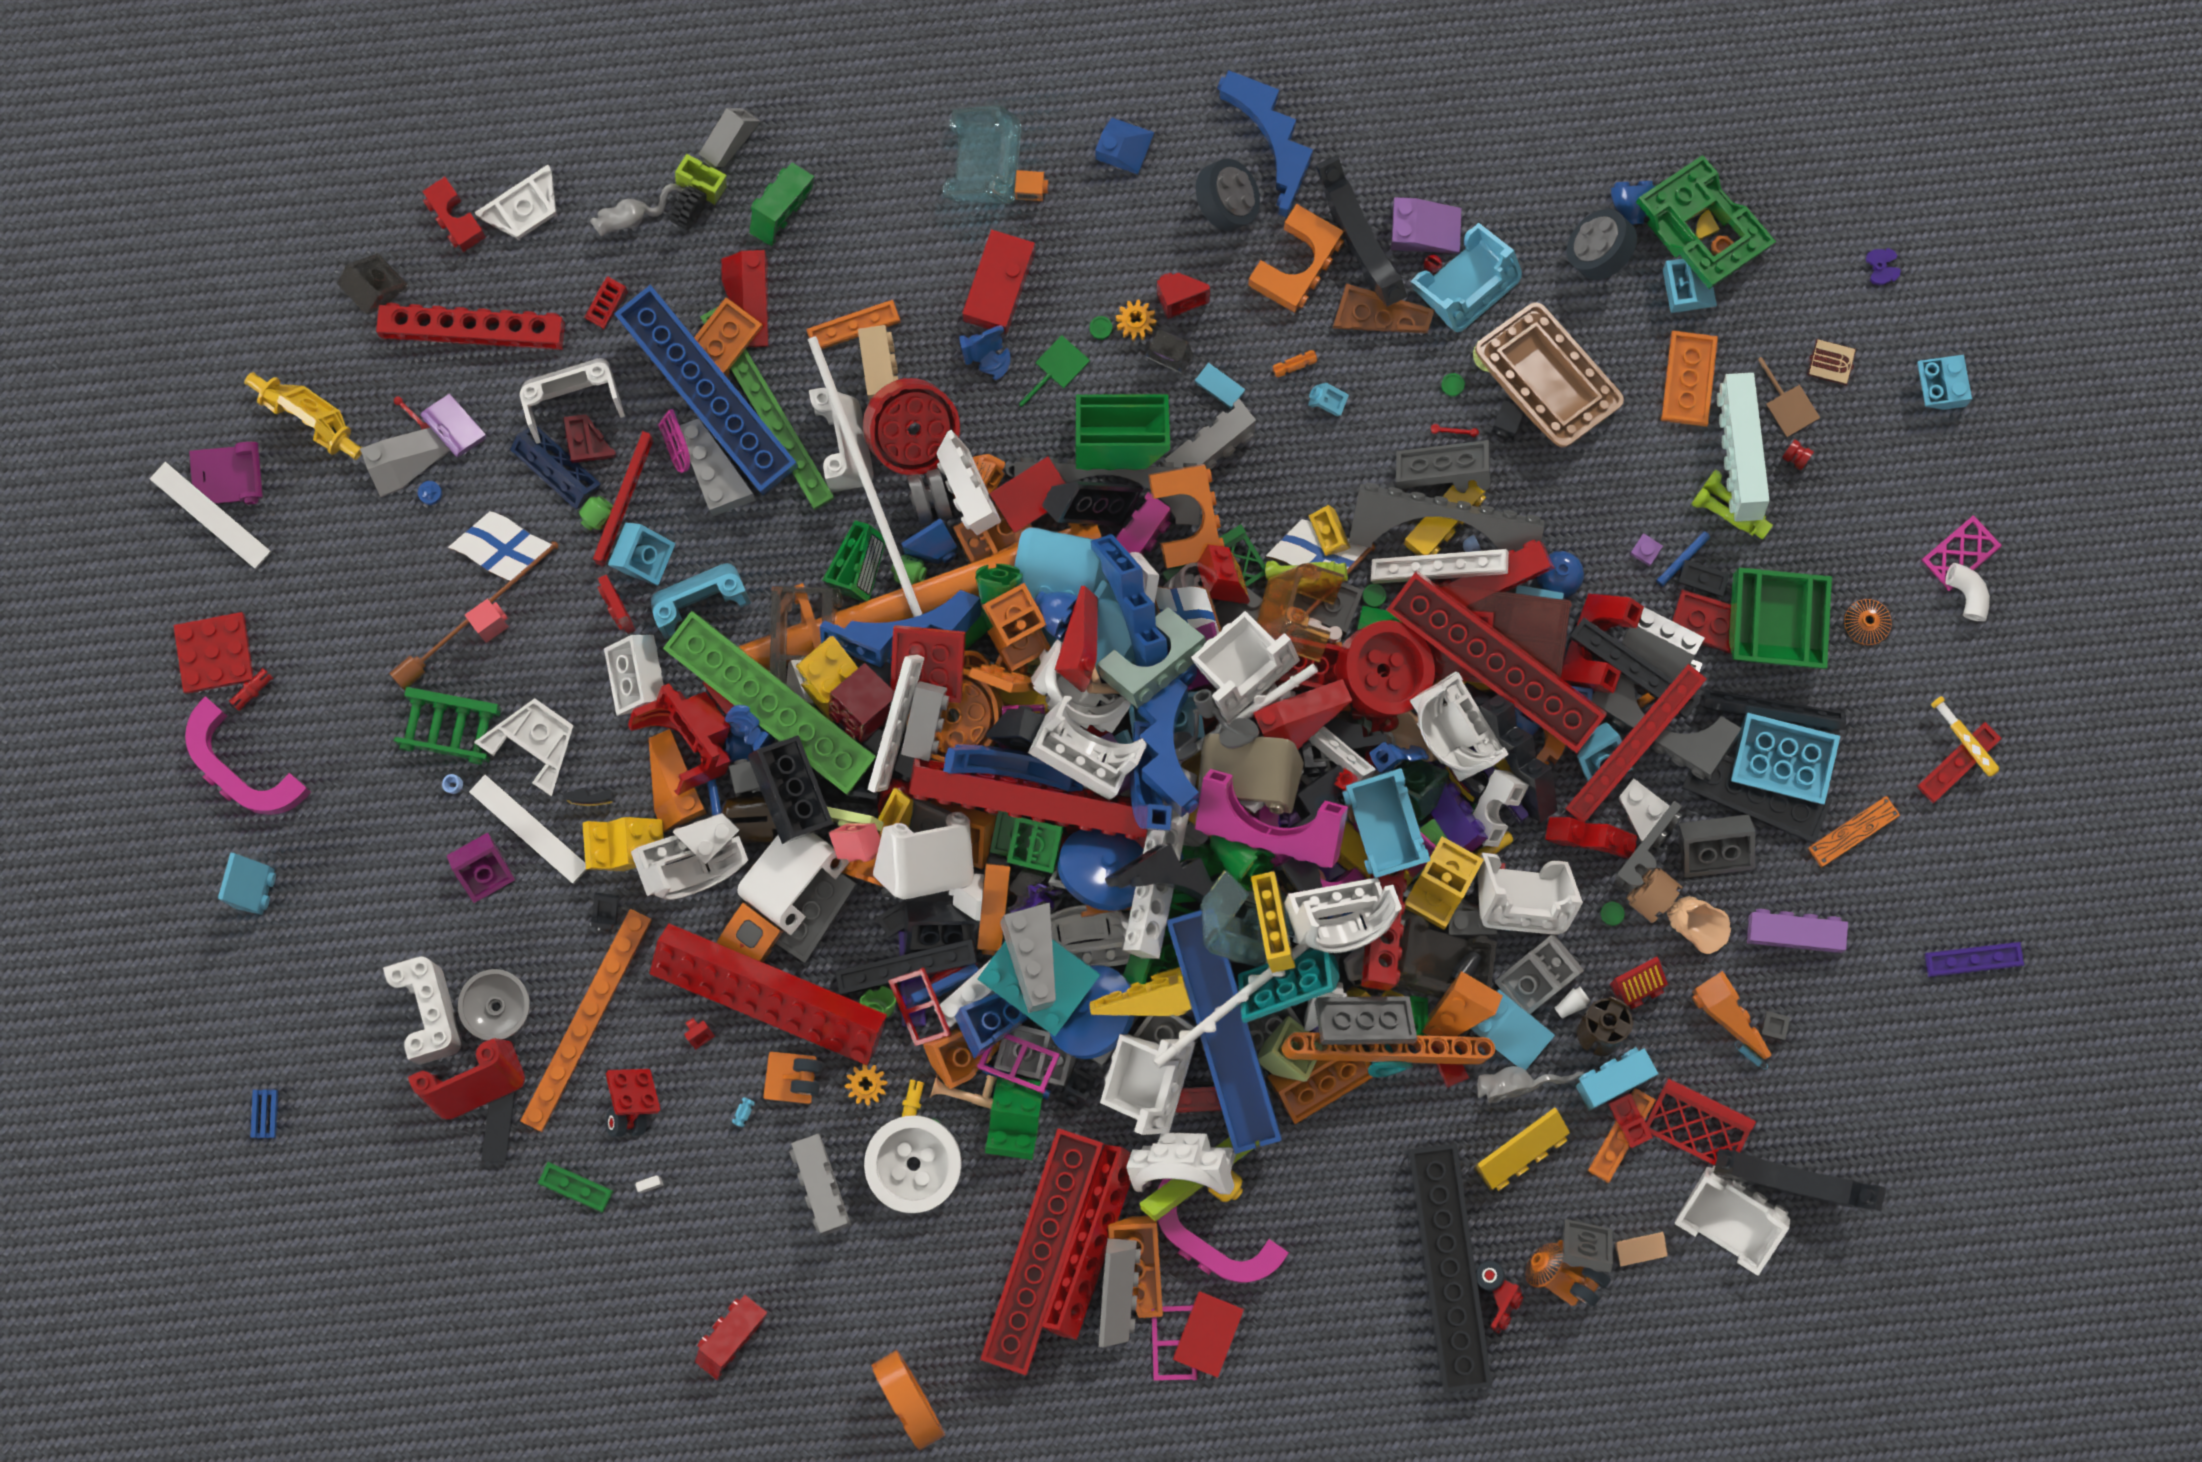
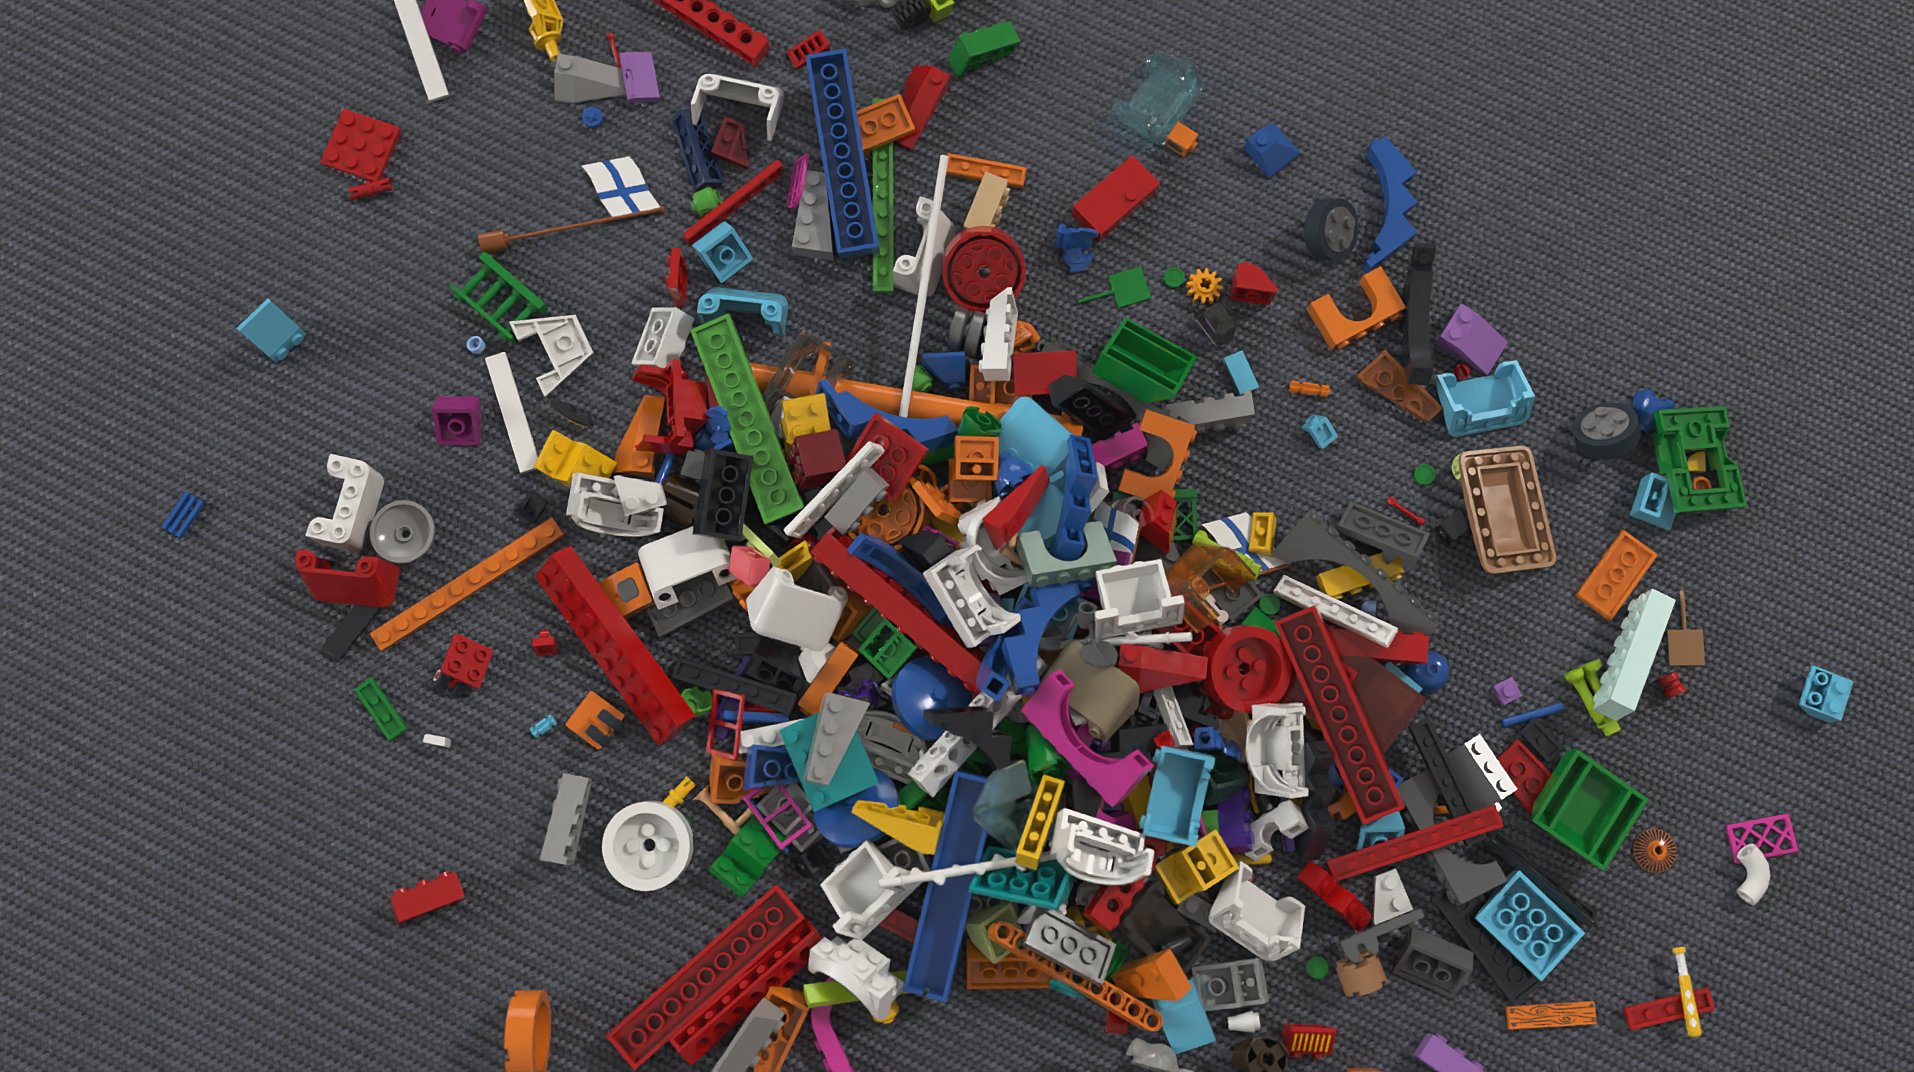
camera: 20 degrees right, 0 degrees up
dark pink arch [185,697,311,815] -> none
coral brick [465,598,509,643] -> none
green wedge [822,520,885,601] -> none
light orange gear [845,1064,888,1106] -> none
red arch [1561,593,1644,694] -> none
light nougat hair [1666,896,1731,954] -> none
piece [1807,339,1856,386] -> none
dark purple piece [1865,248,1901,285] -> none

